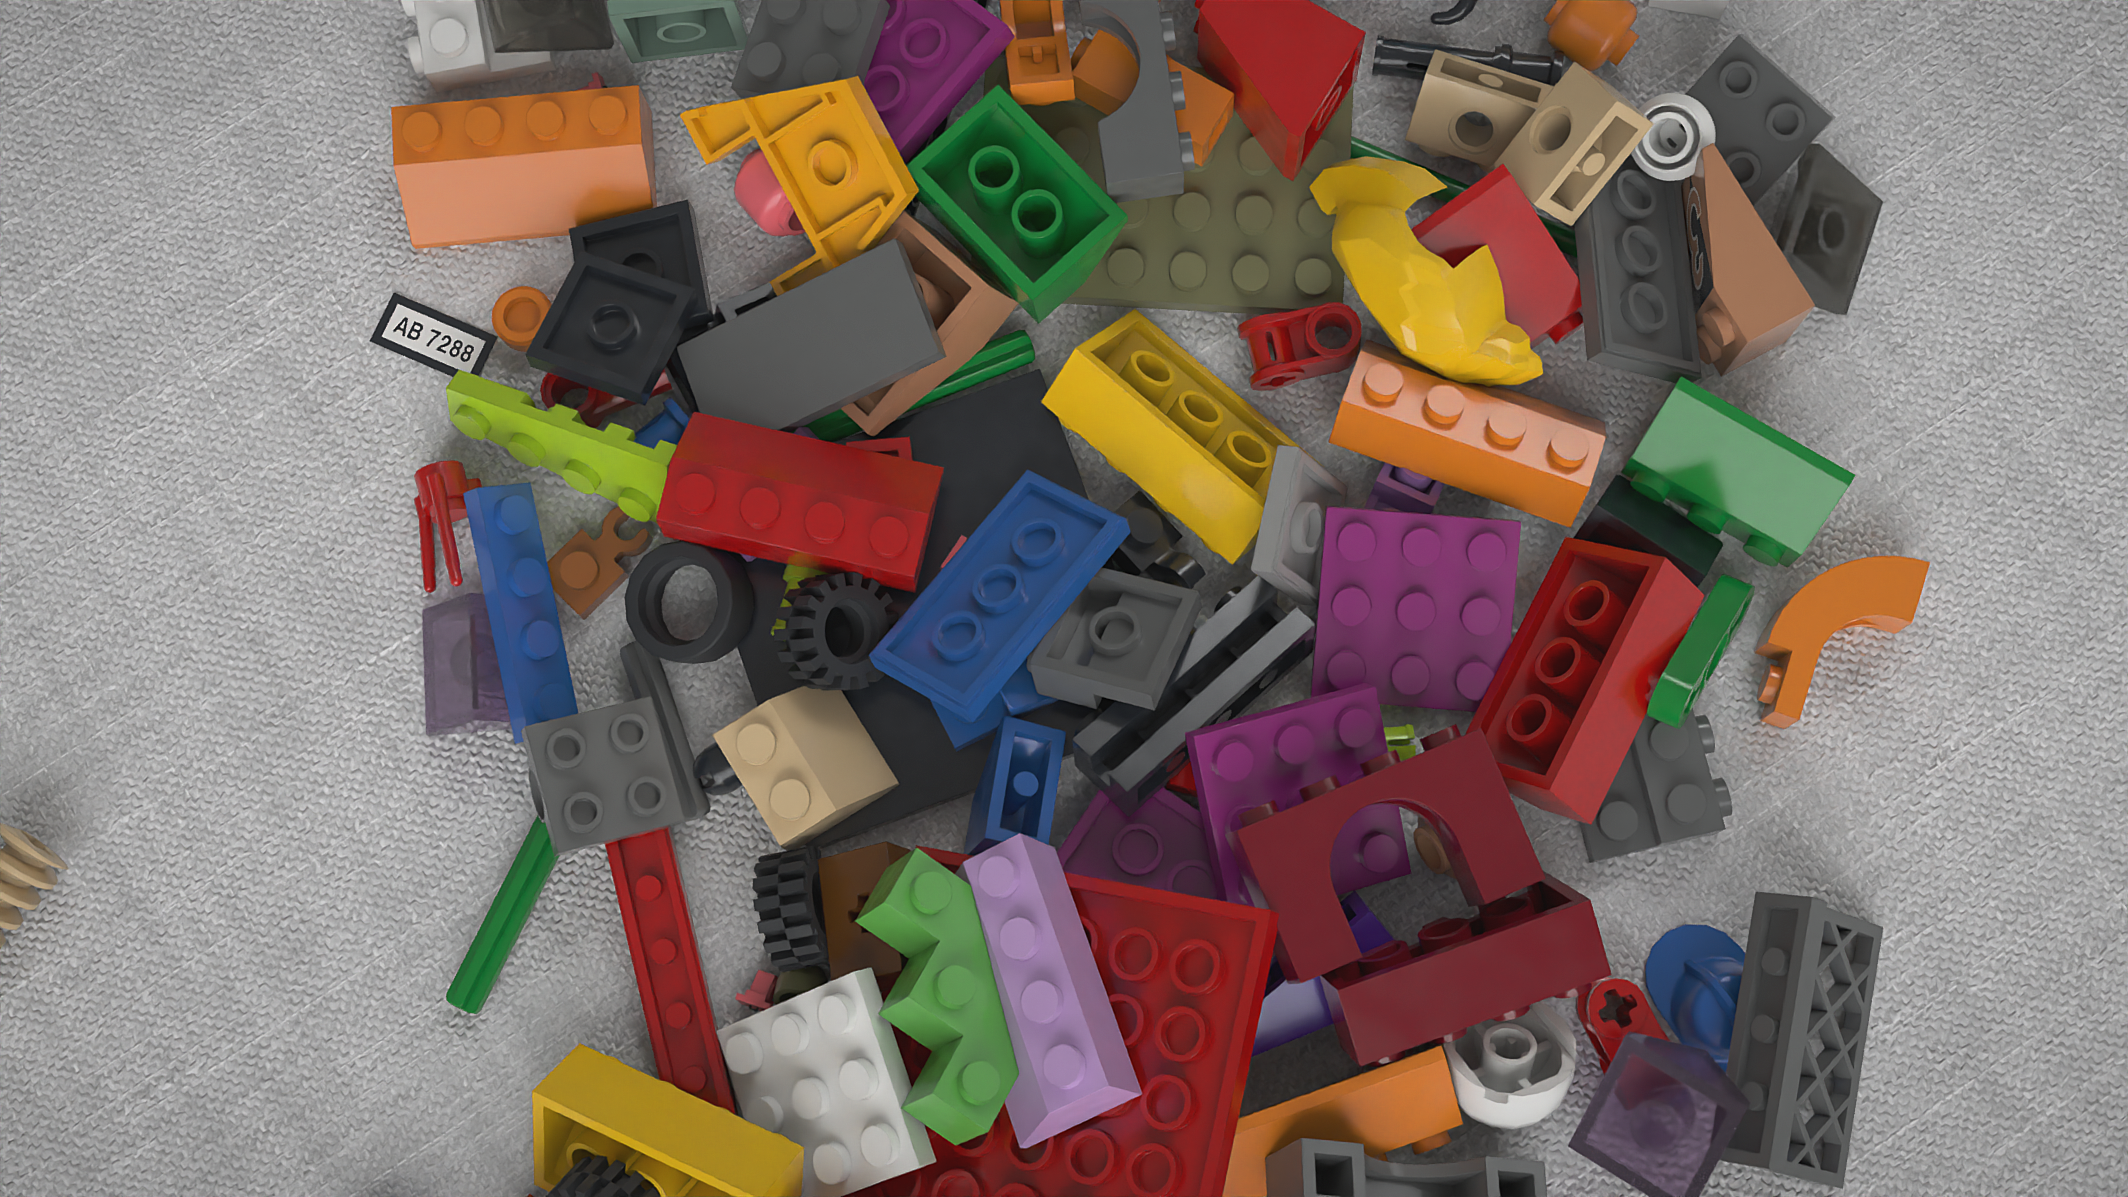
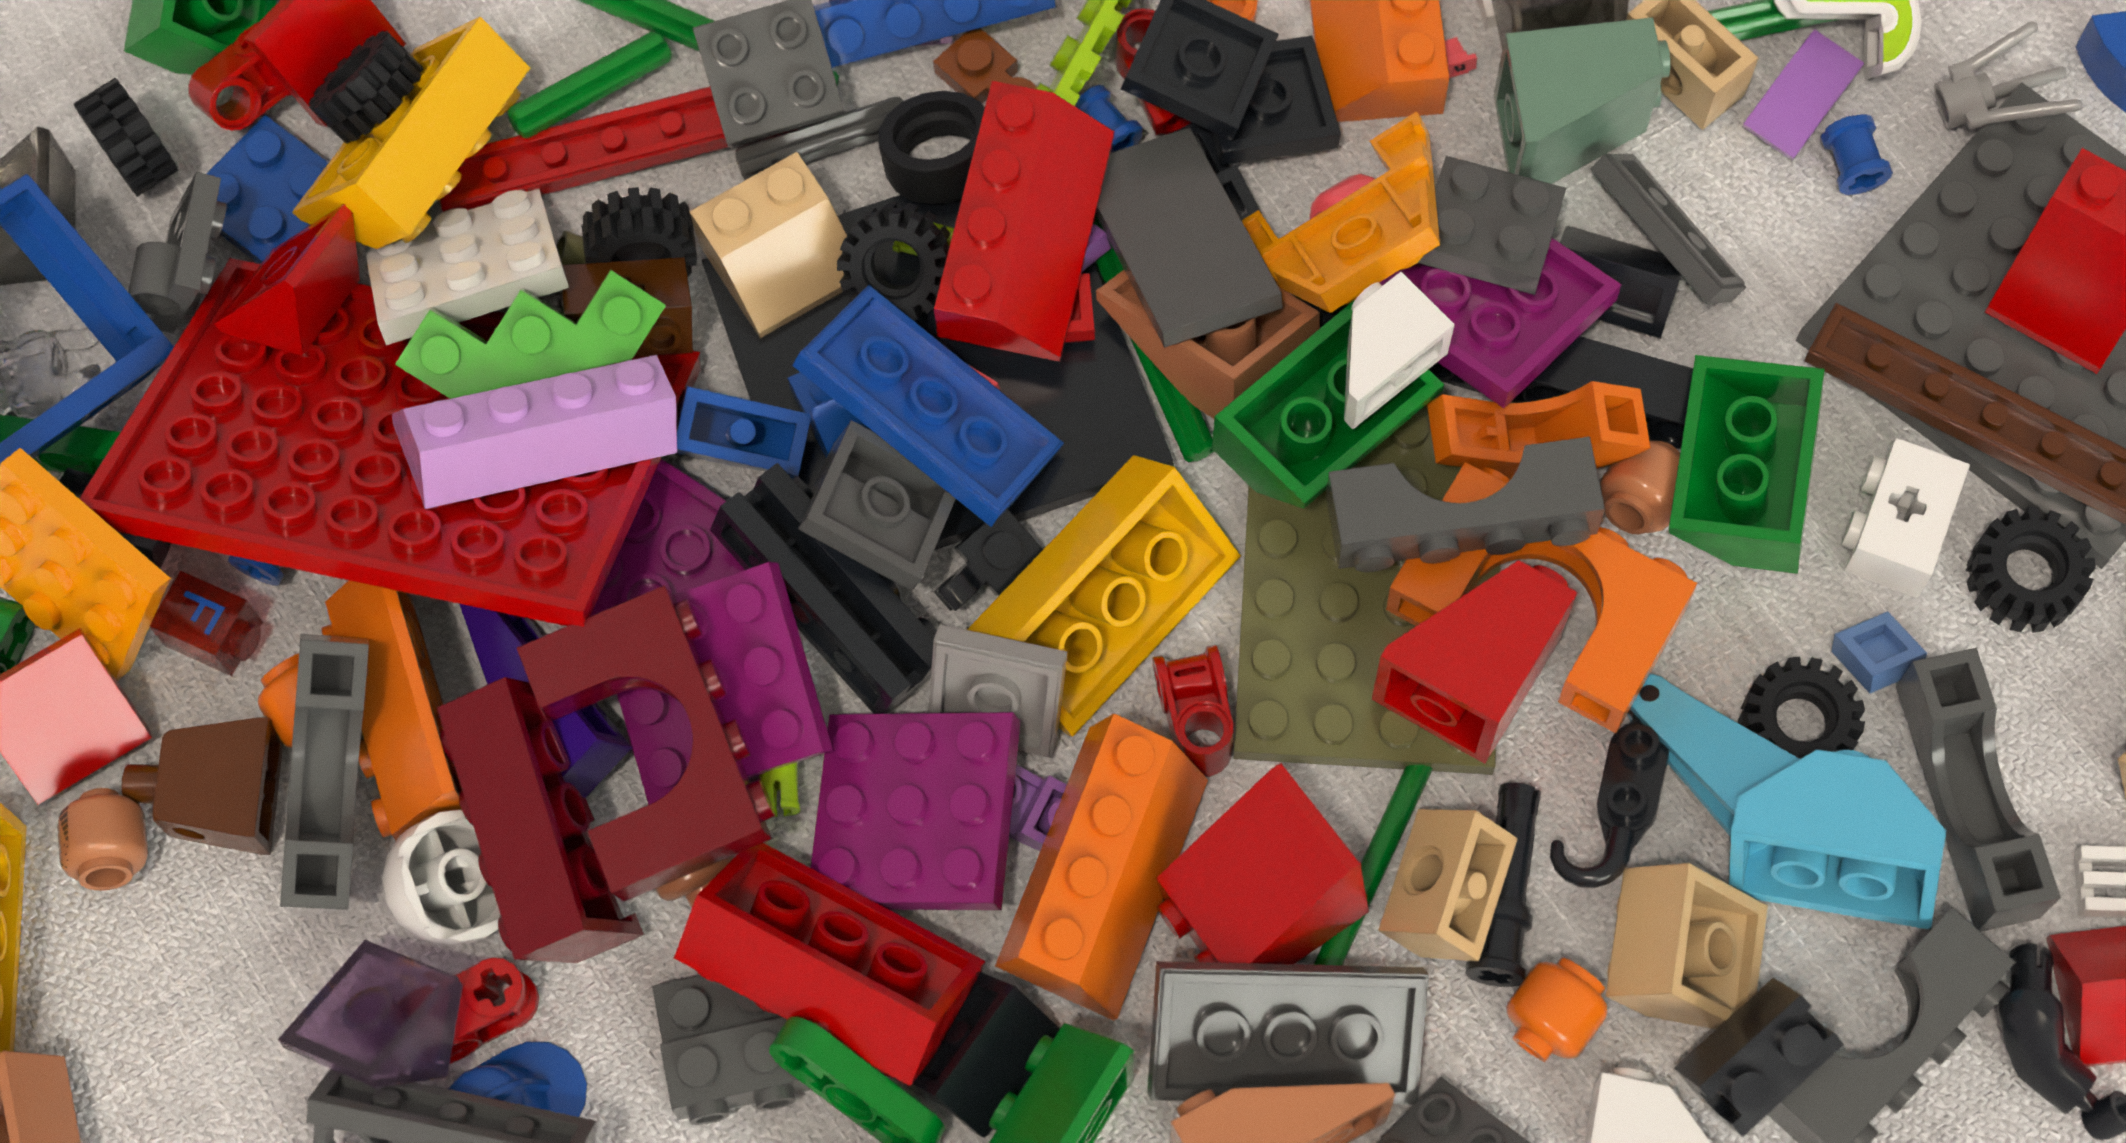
camera: 85 degrees right, 10 degrees down
coral piece [735,970,778,1012] -> none
yellow animal [1309,156,1543,387] -> none
tan brick [1493,61,1654,226] -> none
white cone [1631,93,1715,181] -> none
none -> green axle [507,32,672,138]
none -> white slope [1344,272,1454,429]

